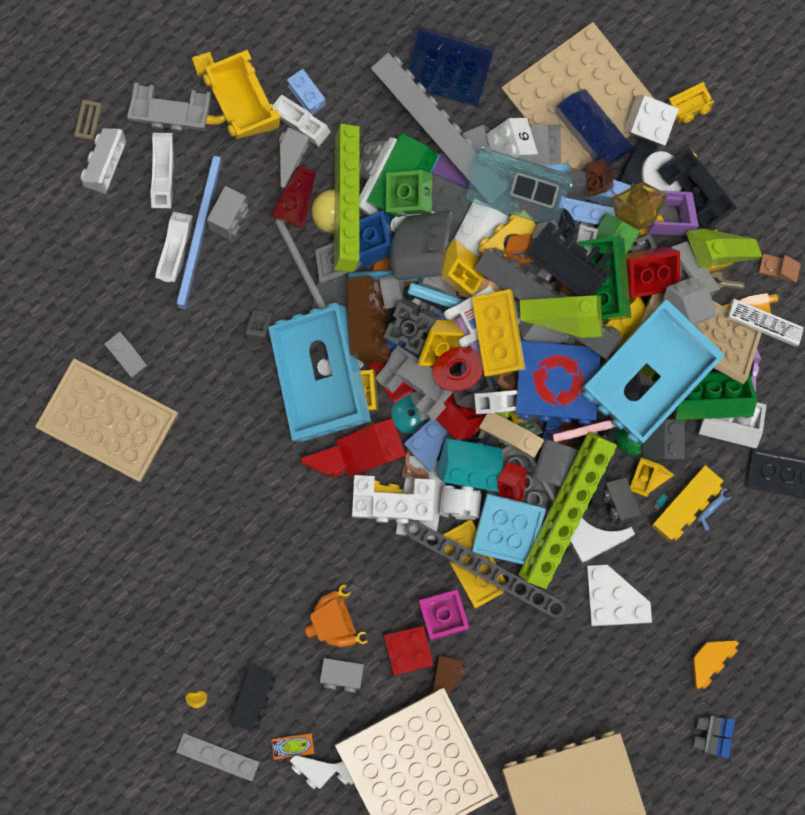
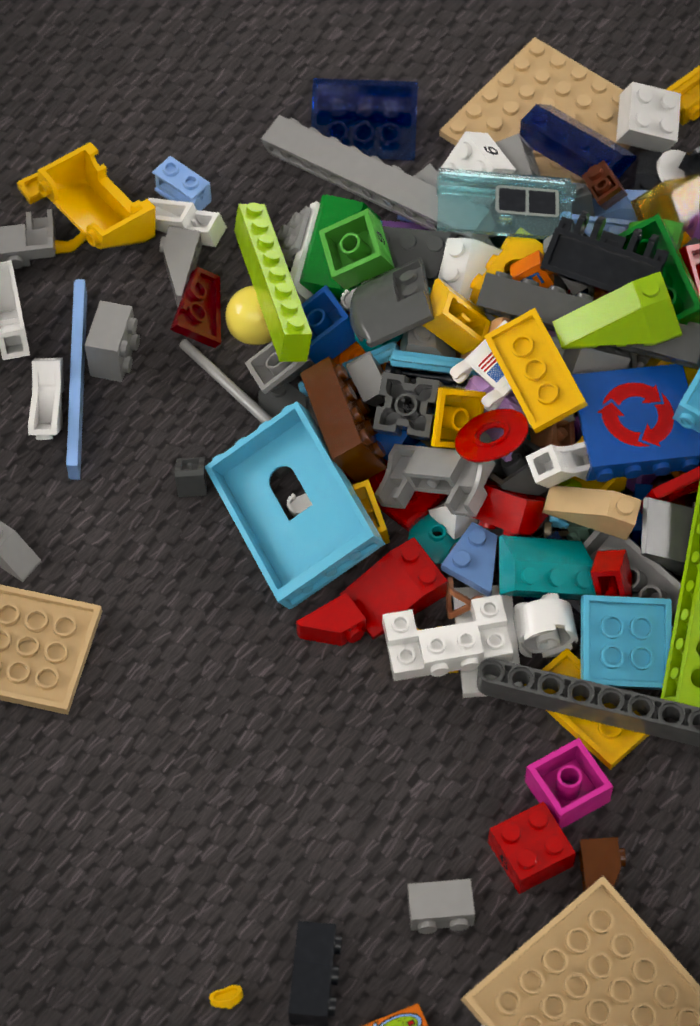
camera: 10 degrees left, 20 degrees down
orange torso [305,585,368,647] -> none

